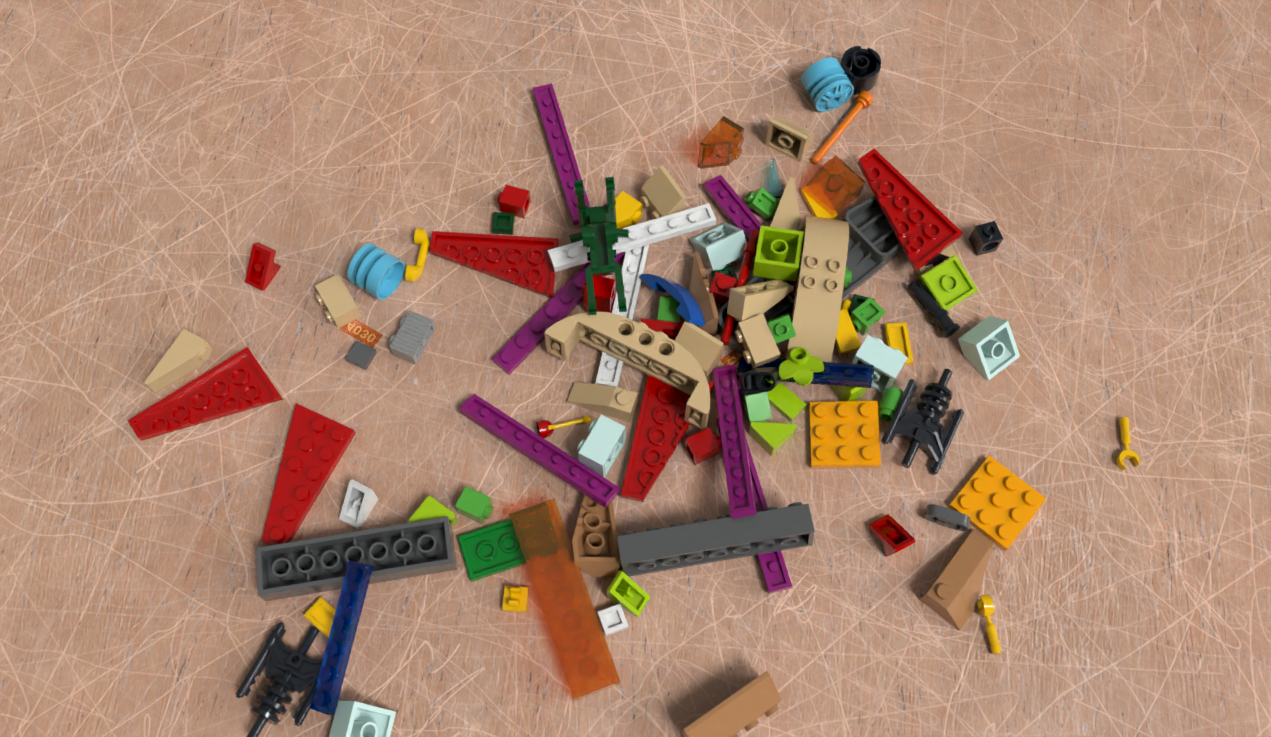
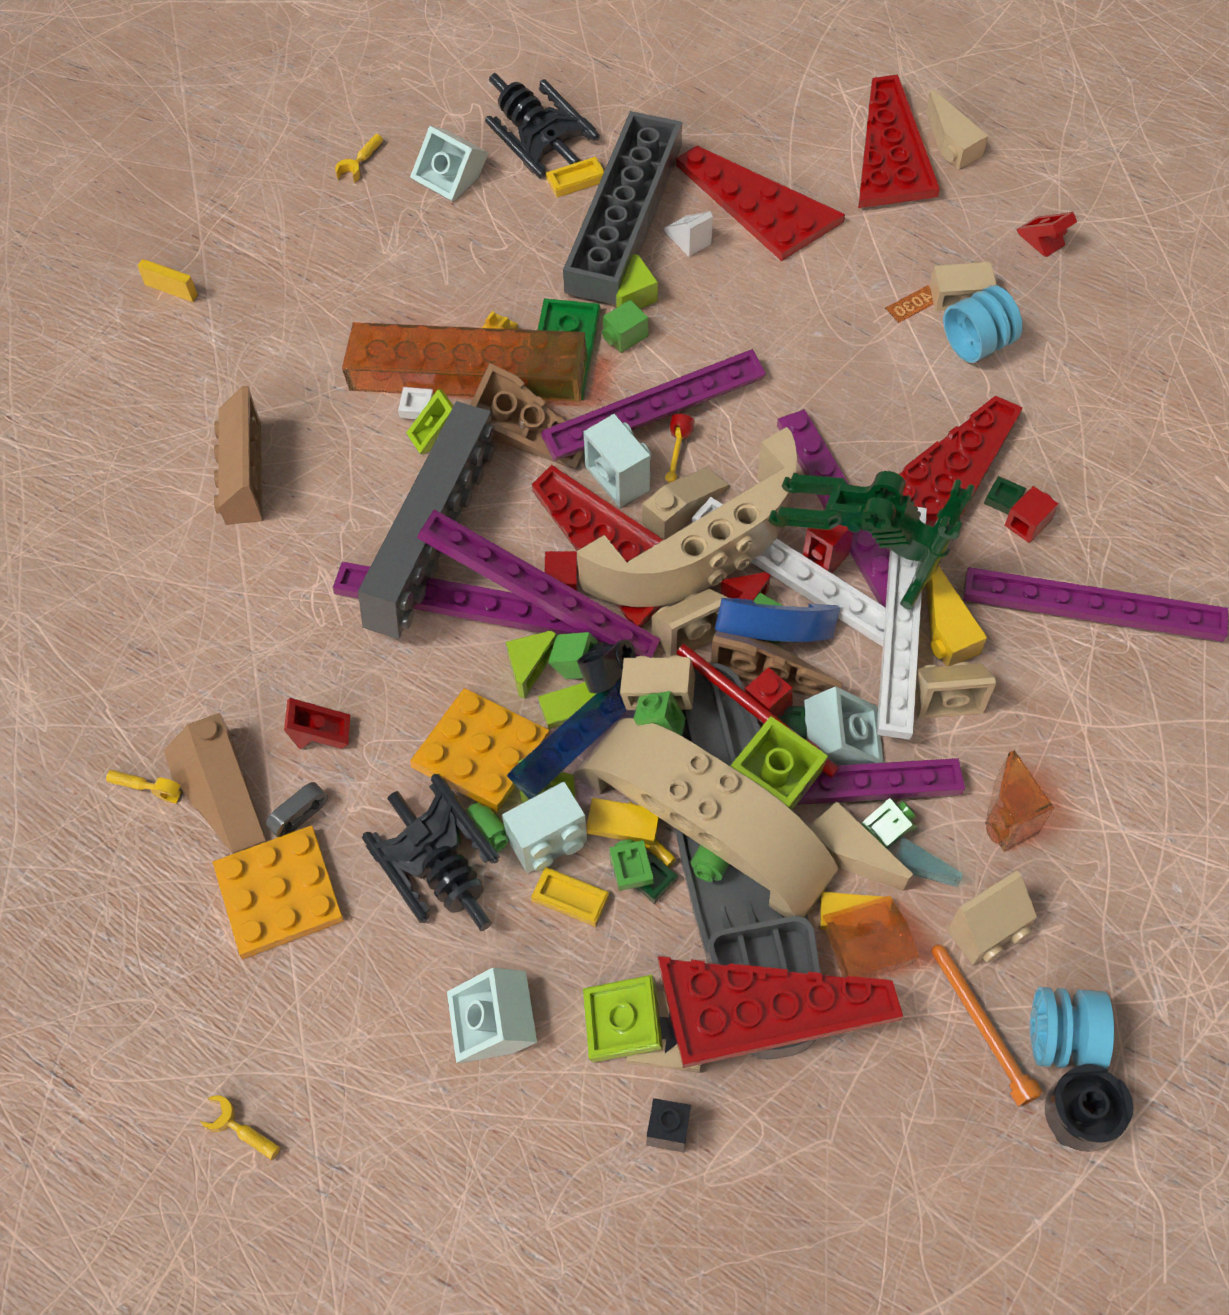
camera: 120 degrees right, 5 degrees down
clear blue plate [310,560,373,715] -> none
dark grey tile [345,341,377,370] -> none
light grey brick [389,311,436,364] -> none
yellow bar [405,228,430,282] -> none
tan slope [727,279,794,322] -> none
lime plate [779,347,824,386] -> none
black pin [907,279,960,338] -> none

